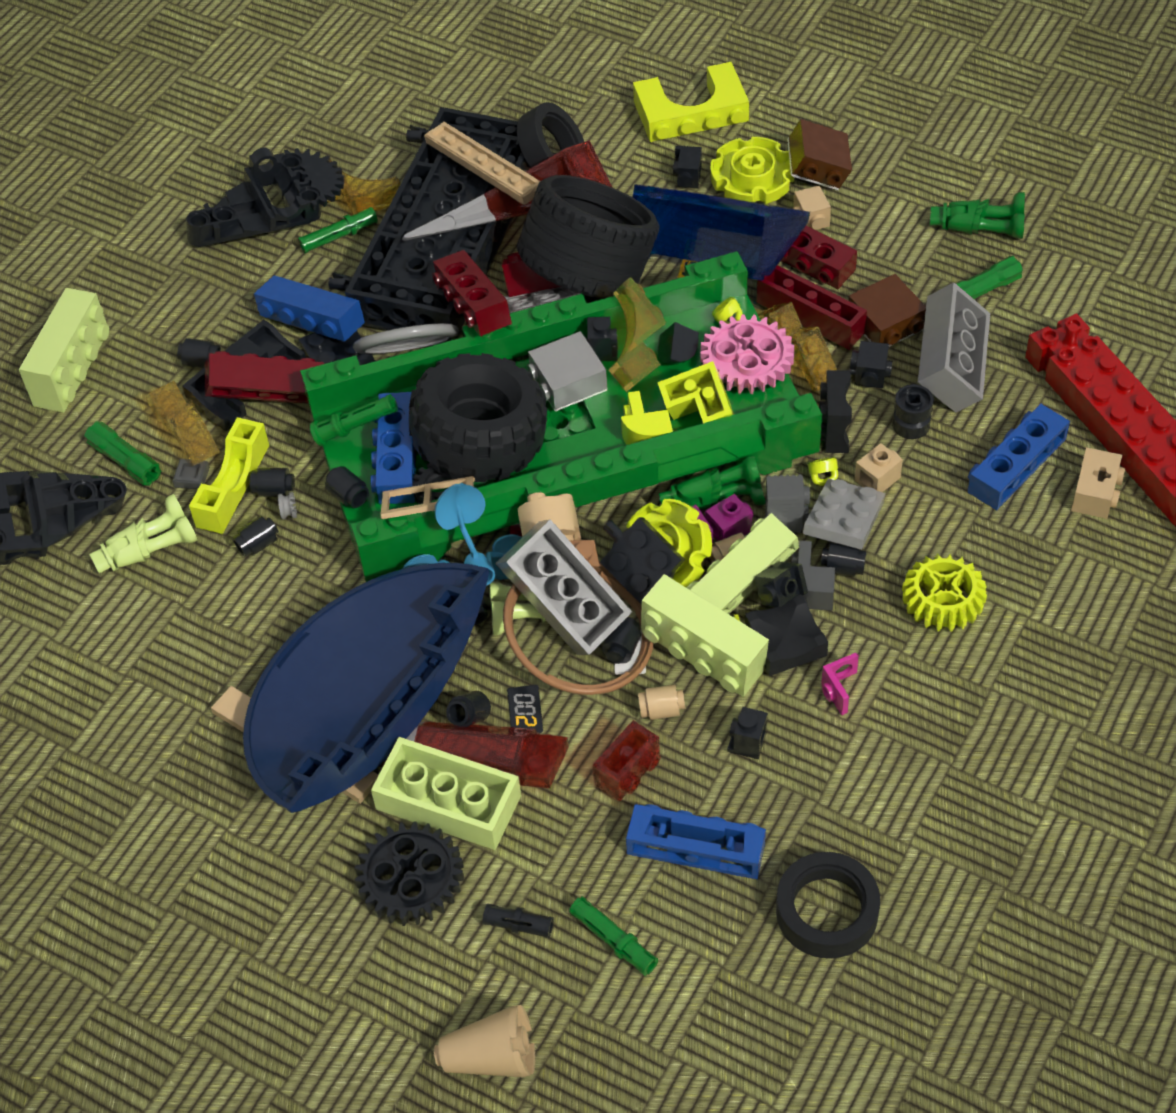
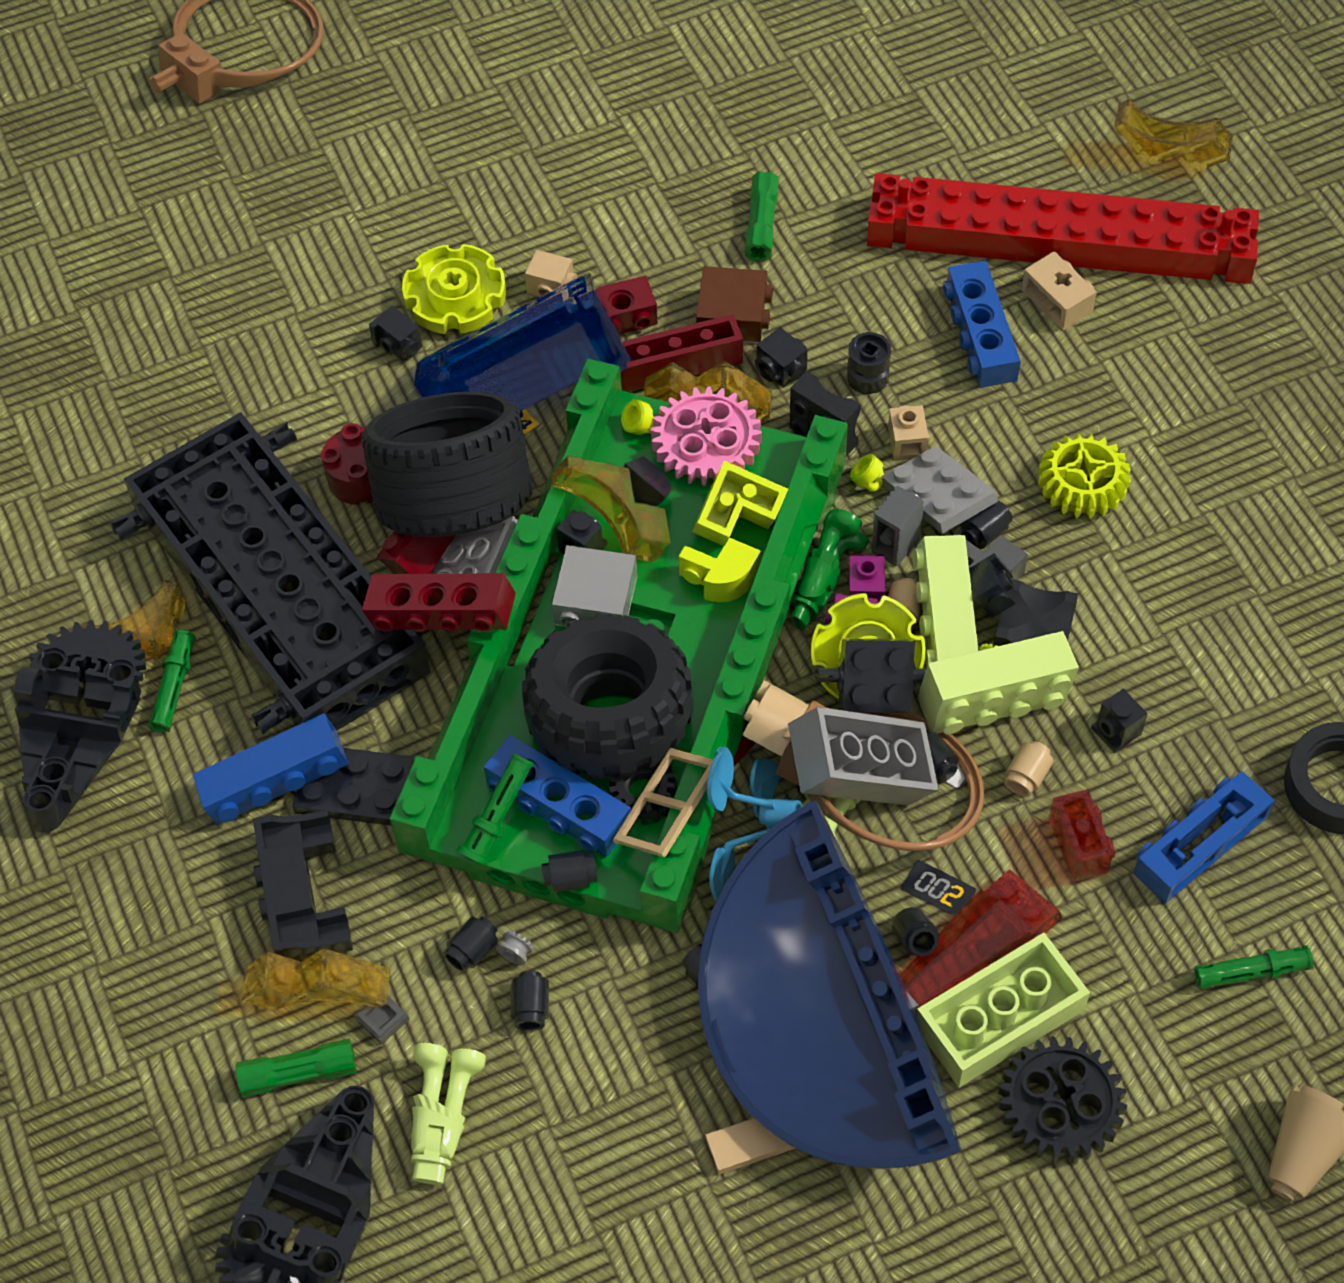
camera: 55 degrees left, 5 degrees up
yellowish green brick [19,288,109,413] -> none
black brick [177,338,221,368] -> none
neon yellow arch [189,417,270,534] -> none
dark red brick [205,351,324,404] -> none
light grey wedge [353,323,459,354] -> none
clear red plate [402,140,613,241] -> none
tan tile [424,122,540,205] -> none
black pin [482,903,554,939] -> none
black tyre [517,102,588,180] -> none
neon yellow arch [633,62,749,142] -> none
reddish brown piece [787,119,852,190] -> none
dark pink bracket [821,653,859,715] -> none
light grey brick [918,282,990,413] -> none
green piece [930,192,1025,239] -> none

